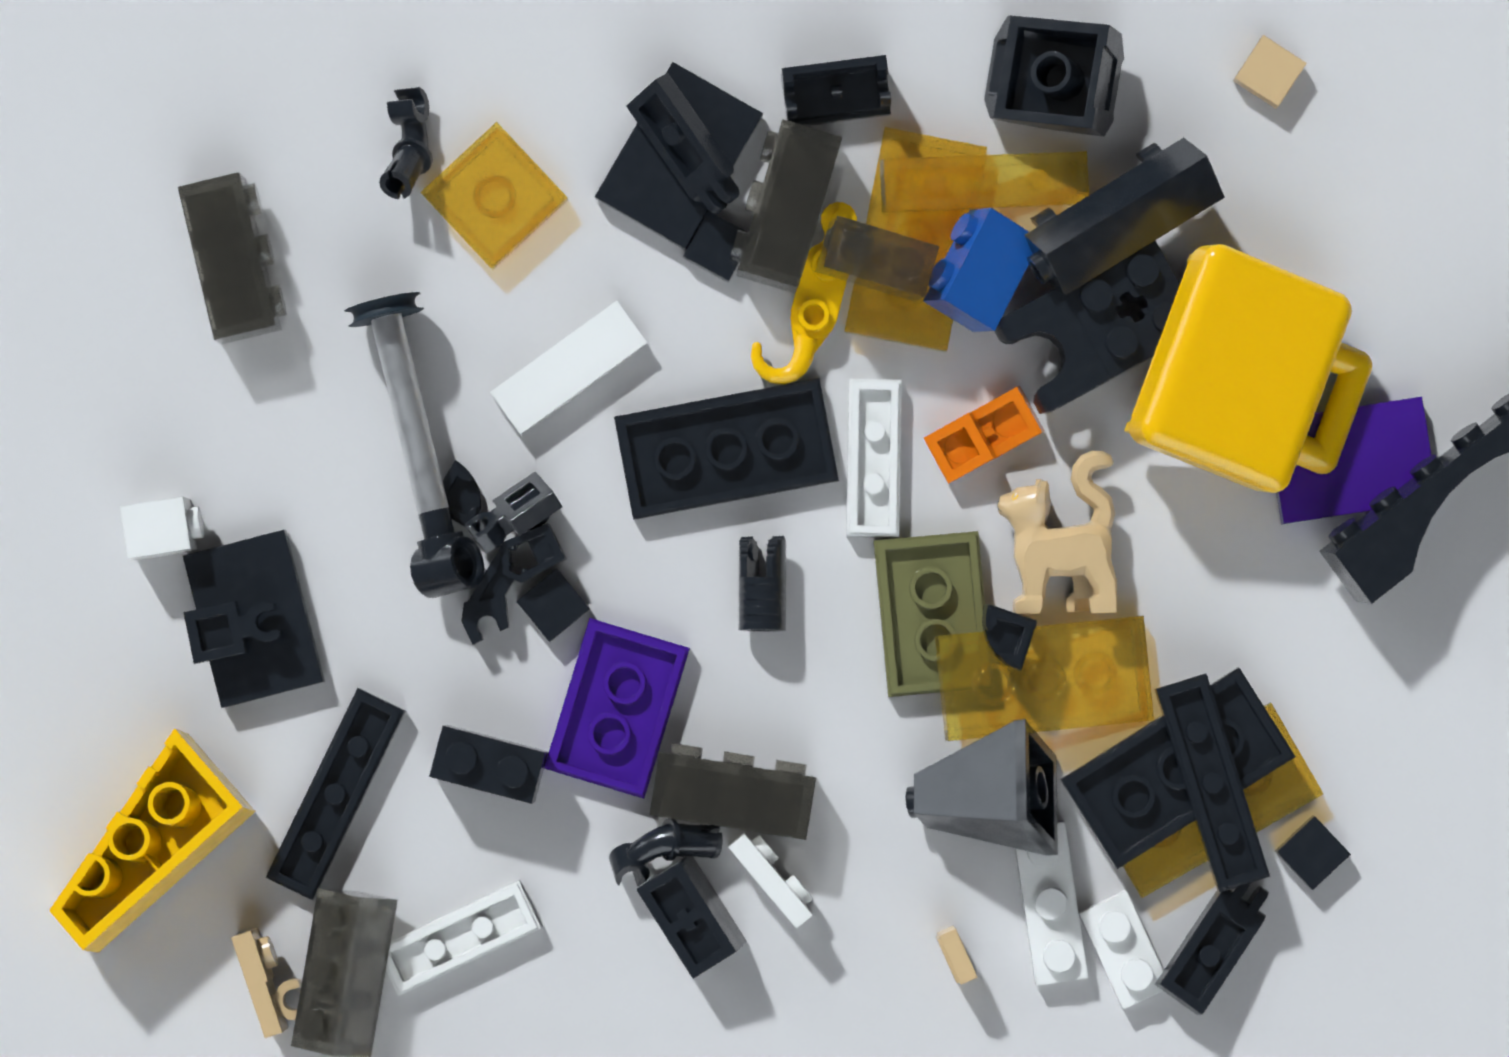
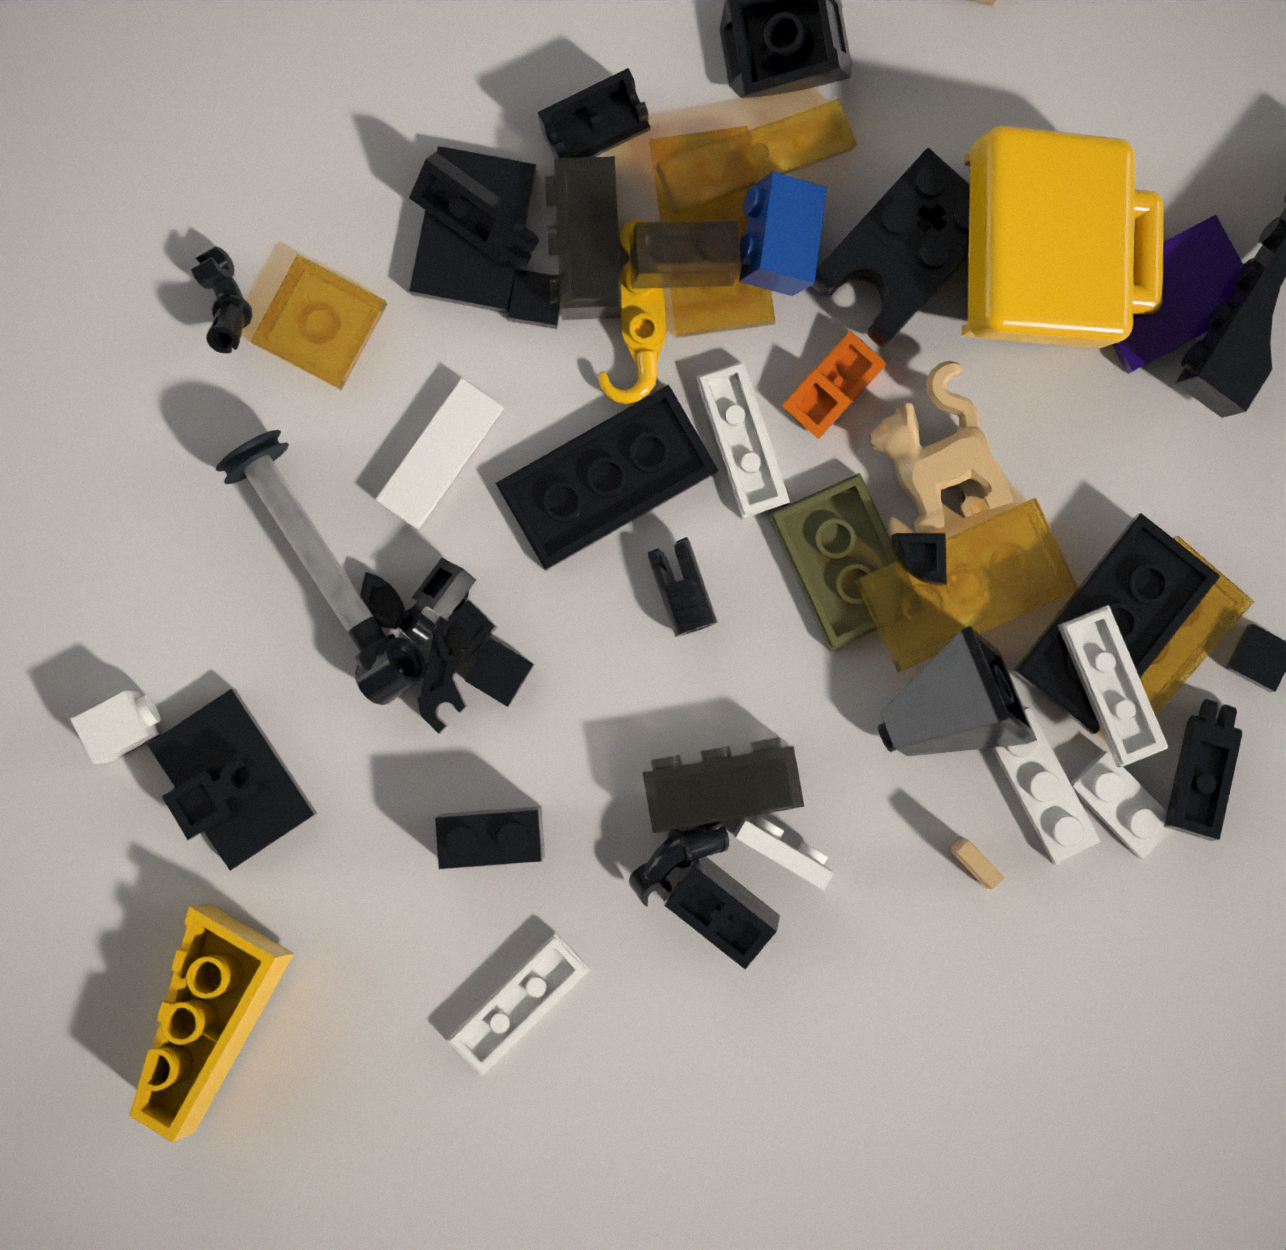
camera: 20 degrees left, 0 degrees up
clear smoke brick [178,172,287,344] -> none
tan plate [231,928,311,1038] -> none
black tile [265,688,406,900] -> none
clear smoke brick [291,888,398,1057] -> none
dark purple tile [544,618,690,799] -> none
black brick [1024,137,1225,296] -> none
black tile [1154,673,1270,892] -> none
none -> white tile [1058,605,1169,767]

